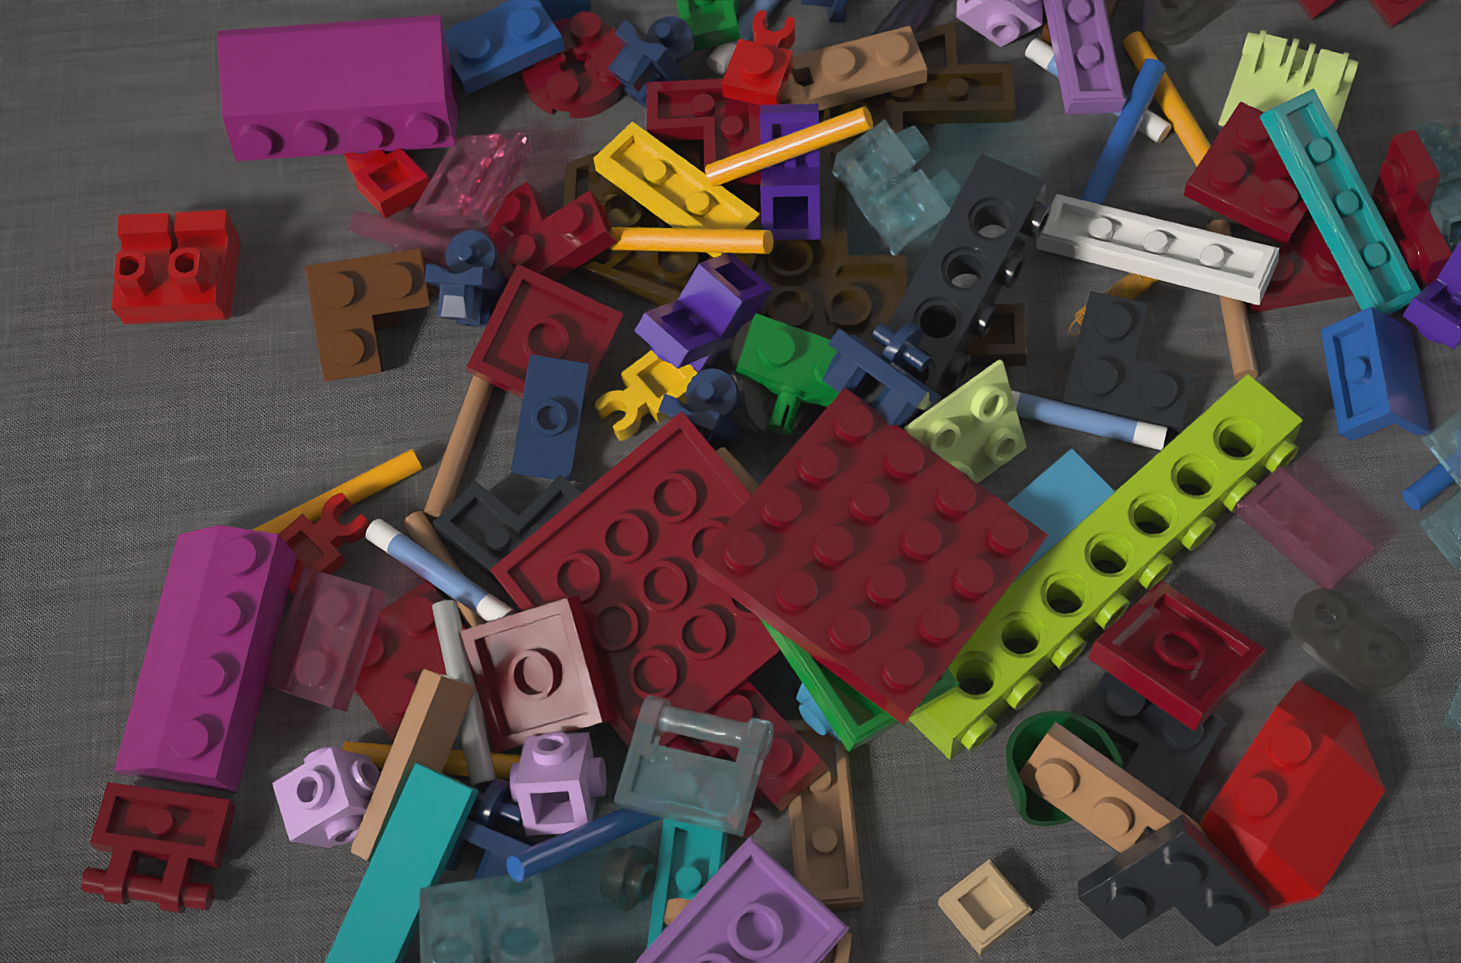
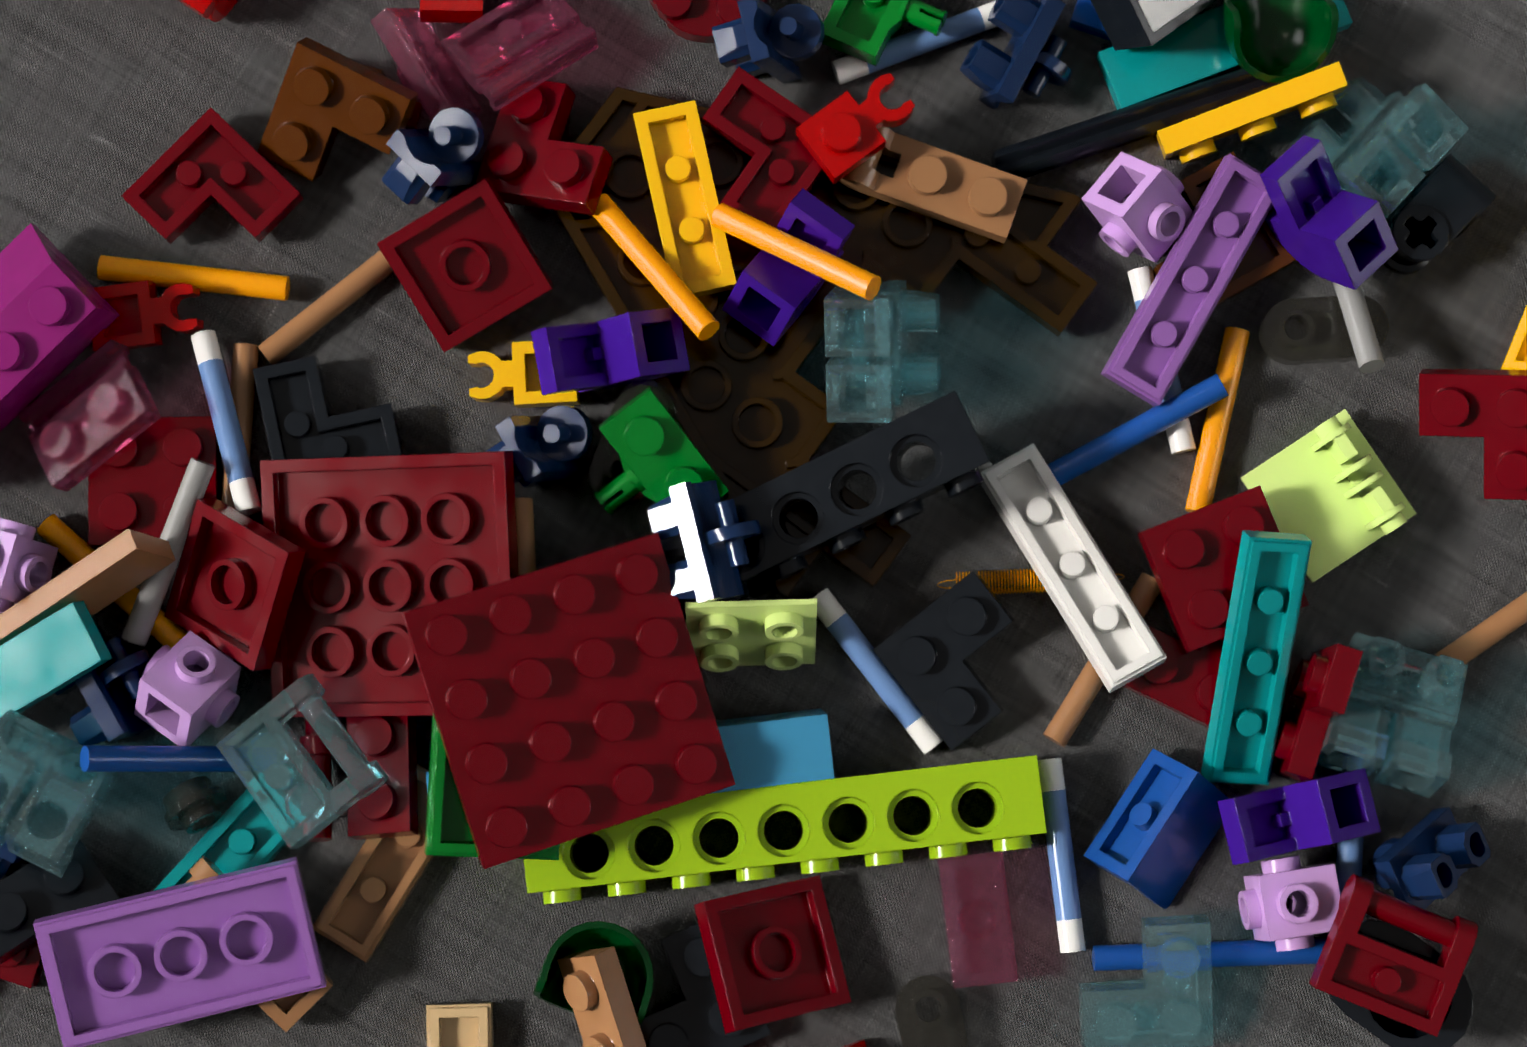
camera: 25 degrees right, 20 degrees up
dark blue plate [511,354,589,482] -> none
none -> dark red plate [121,107,304,244]
none -> medium blue bar [1038,758,1086,953]

